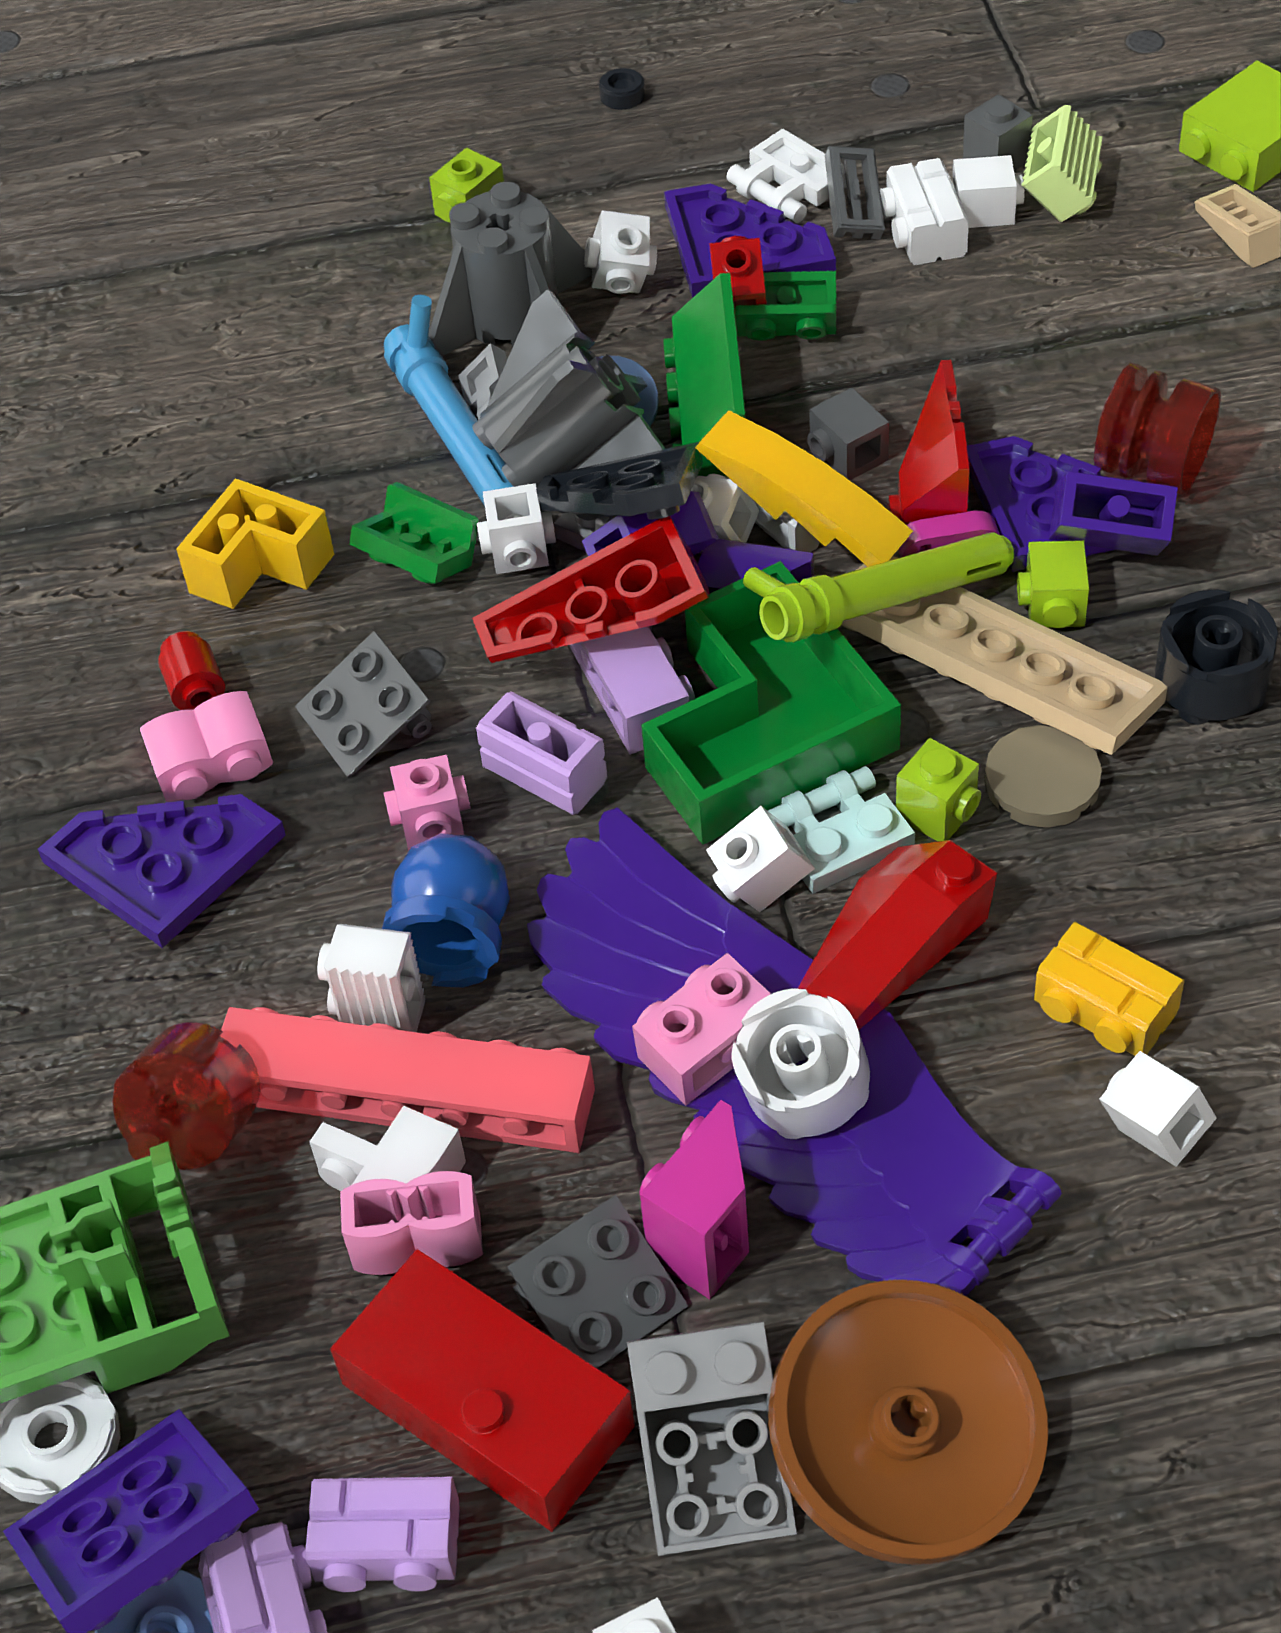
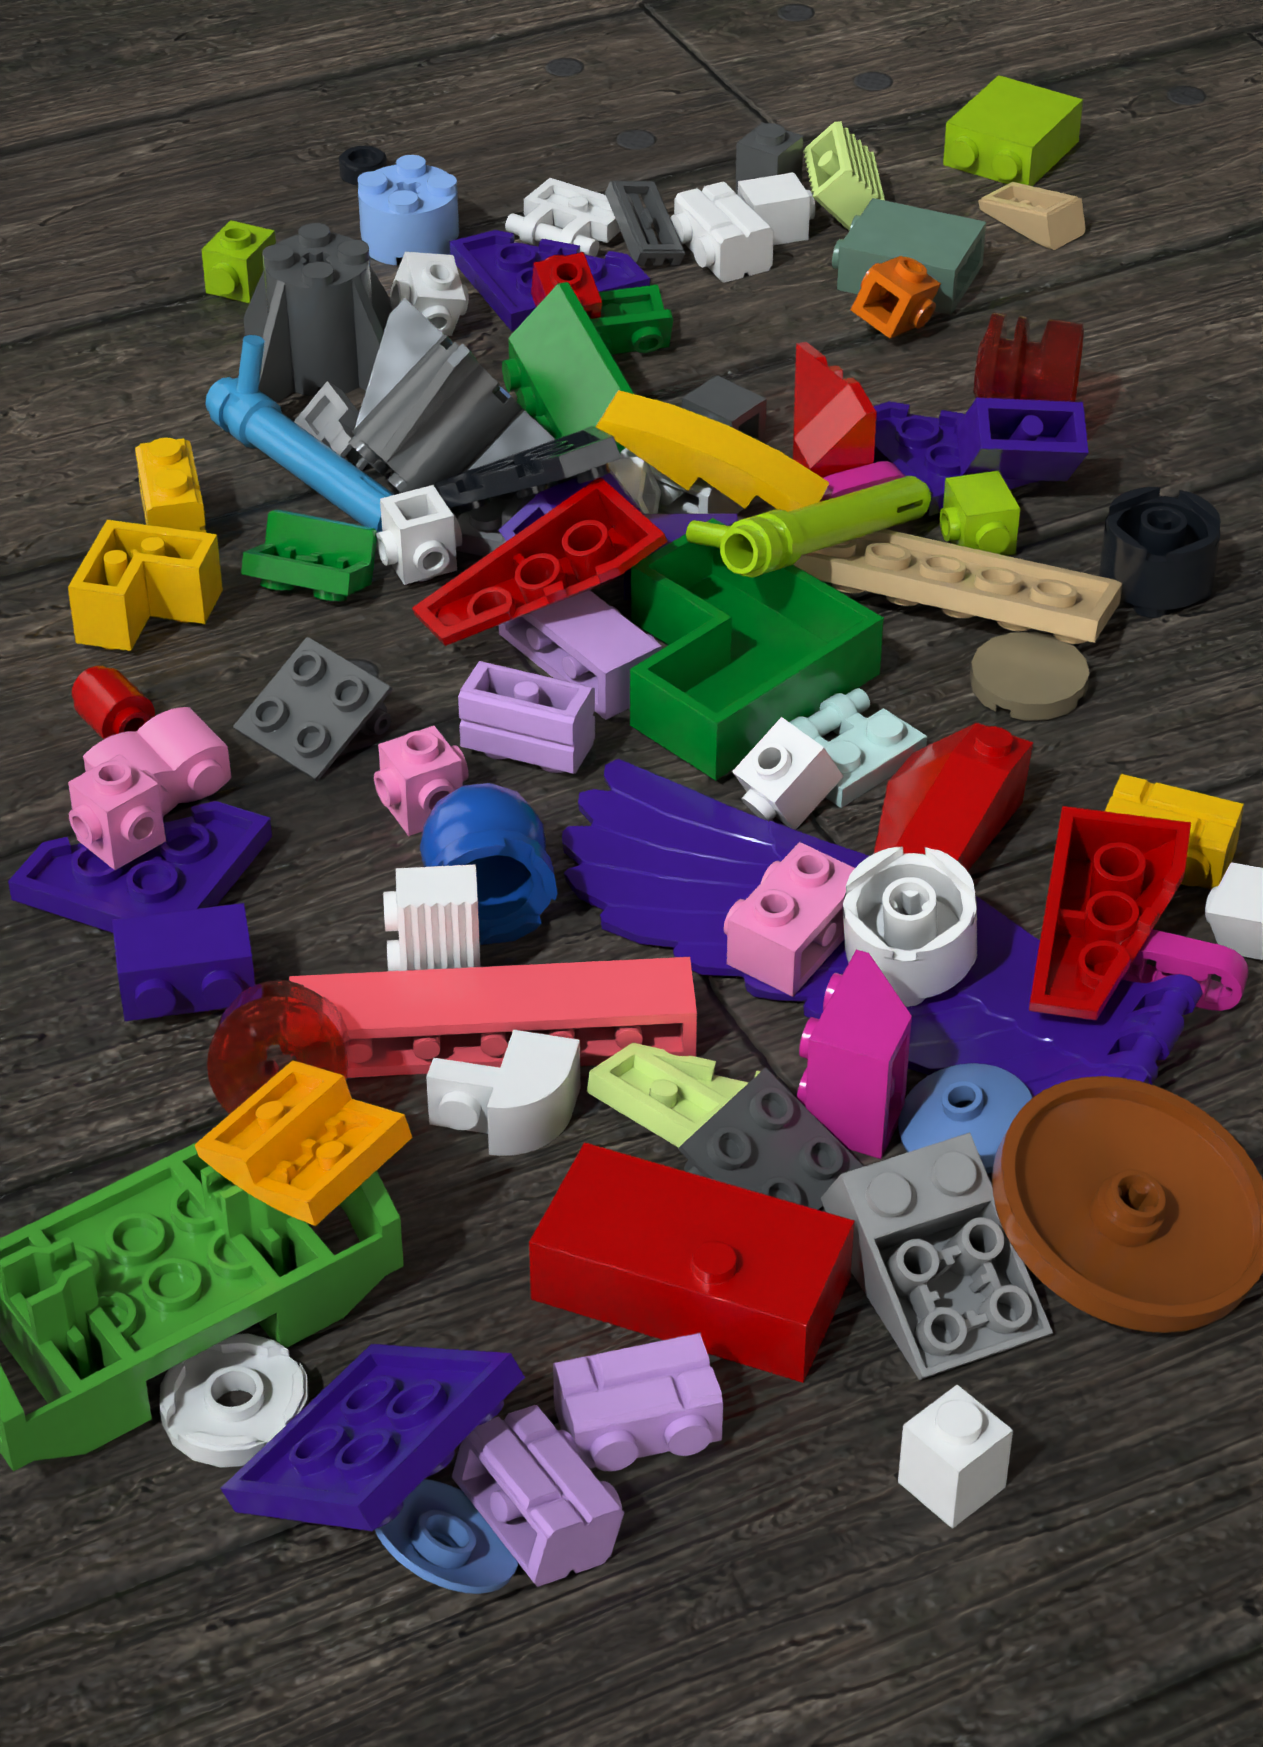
camera: 20 degrees left, 10 degrees down
bright pink brick [340,1171,483,1275] -> none
lime brick [896,738,981,842] -> none
none -> bright pink brick [68,754,166,870]
none -> dark purple brick [112,903,257,1021]
none -> yellow brick [135,438,206,533]
none -> light orange slope [194,1060,413,1226]
none -> light blue brick [358,155,459,265]
none -> yellowish green wing [587,1042,761,1148]
none -> sand green brick [832,198,986,315]
none -> orange brick [850,256,941,339]
none -> medium blue dish [898,1063,1032,1173]
none -> red wedge [1029,806,1191,1020]
none -> dark pink beam [1122,930,1249,1011]

